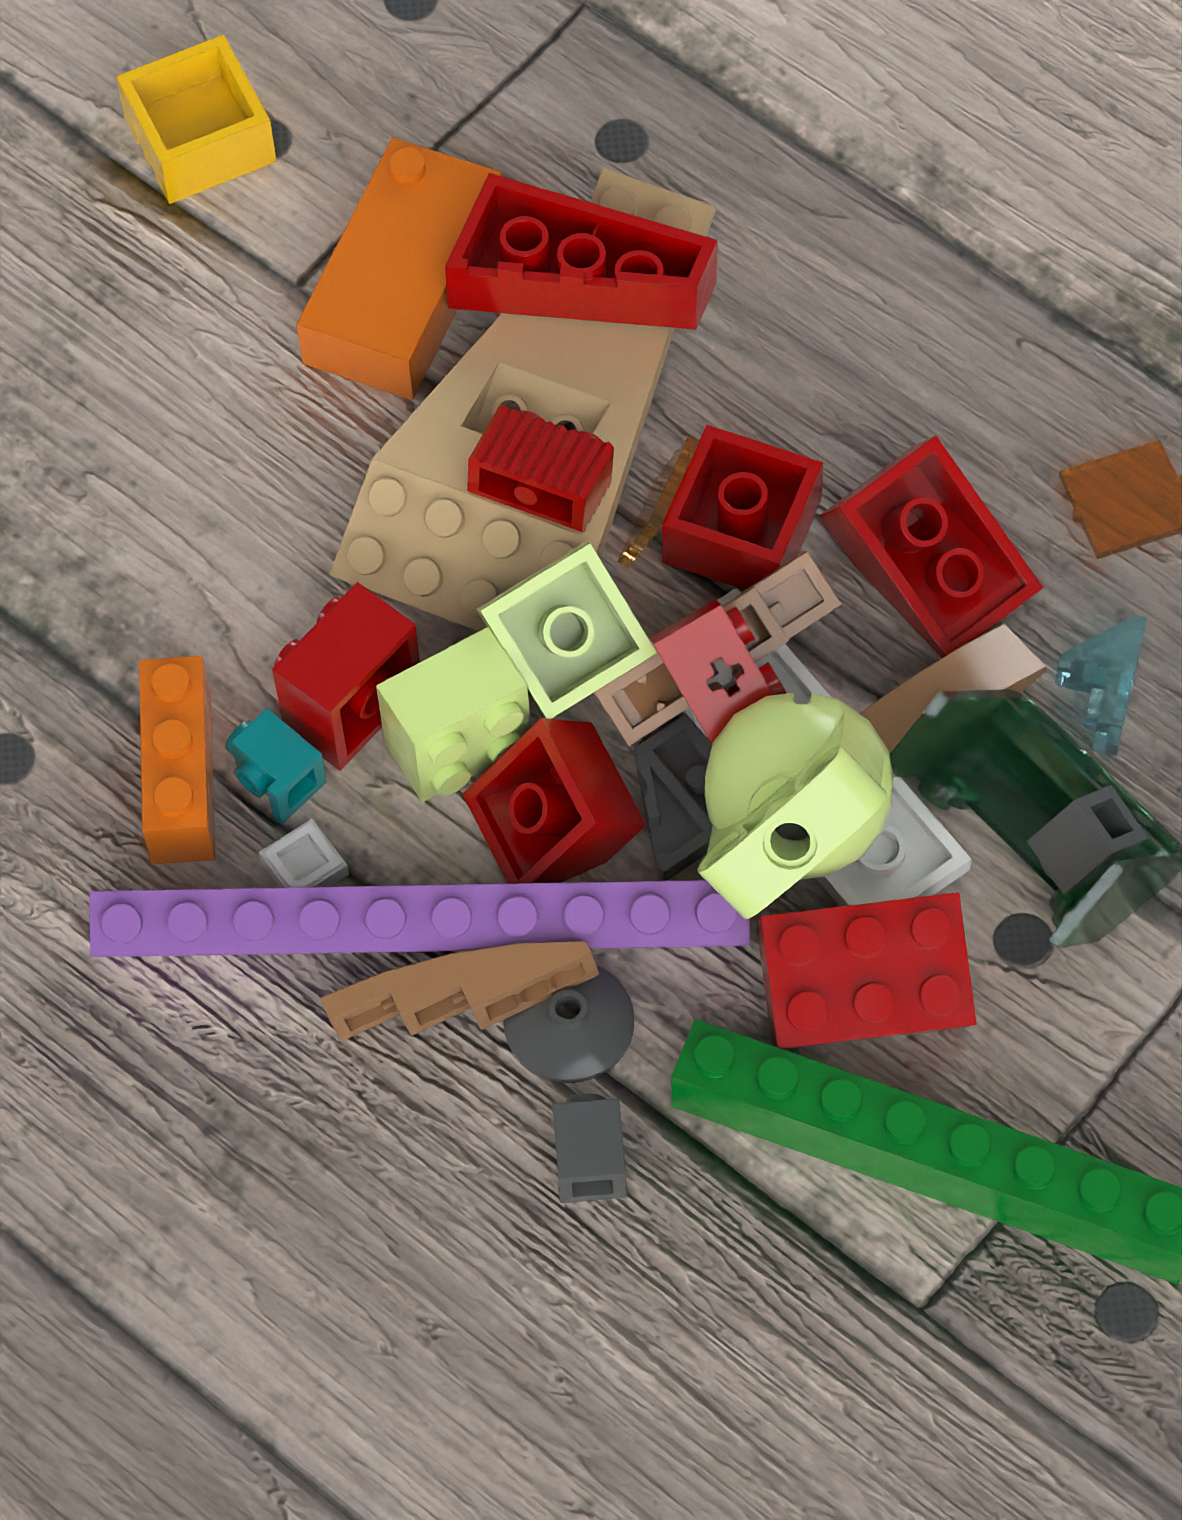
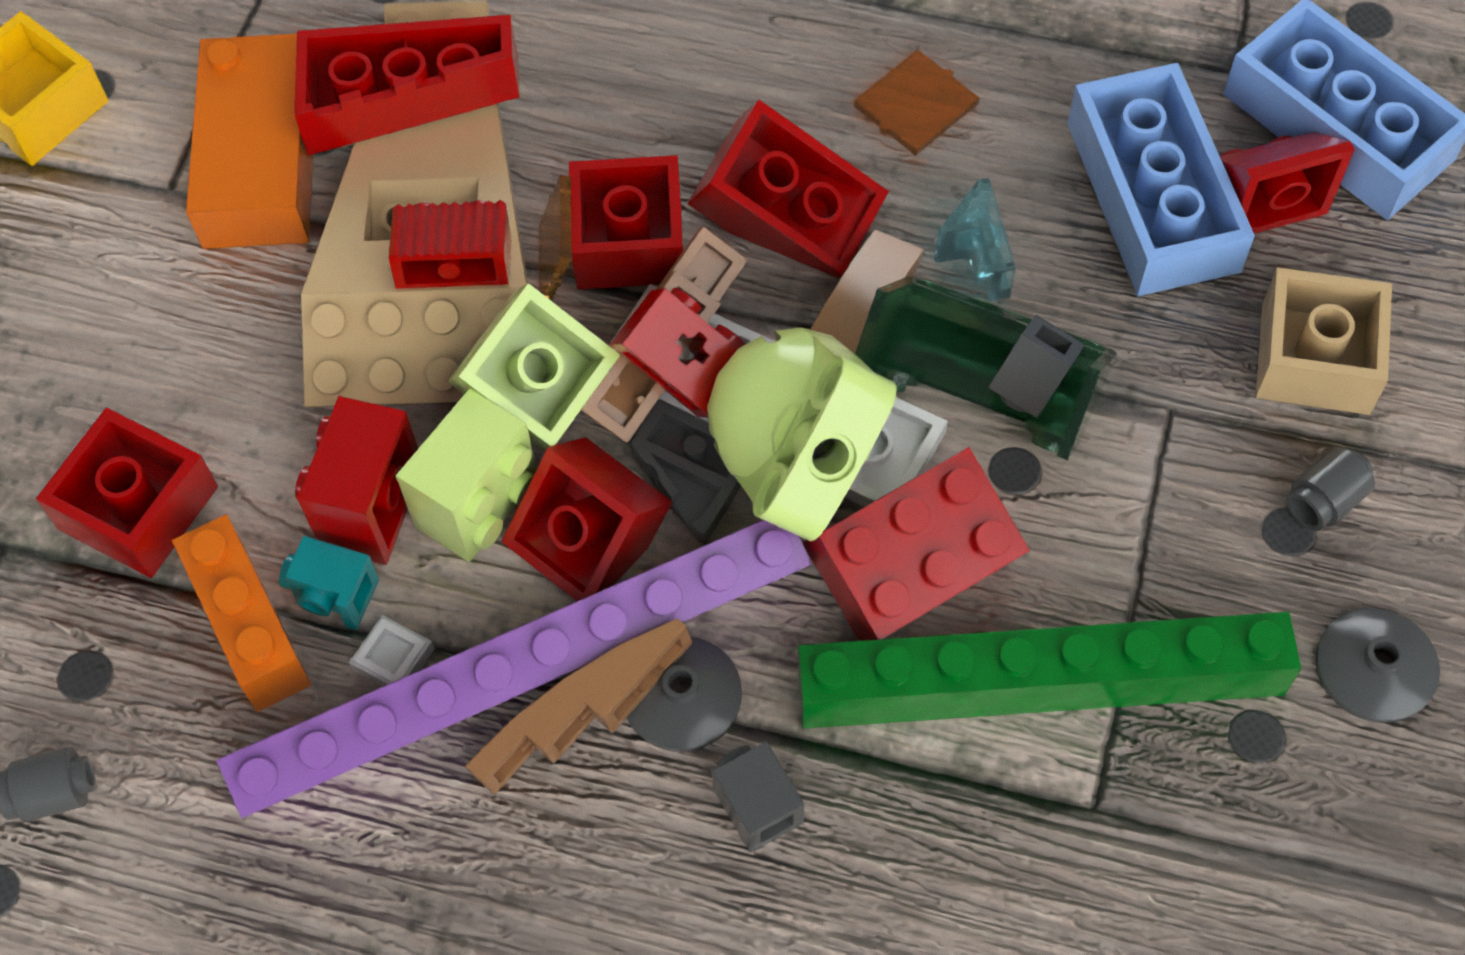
camera: 25 degrees left, 0 degrees up
none -> red brick [35,407,218,579]

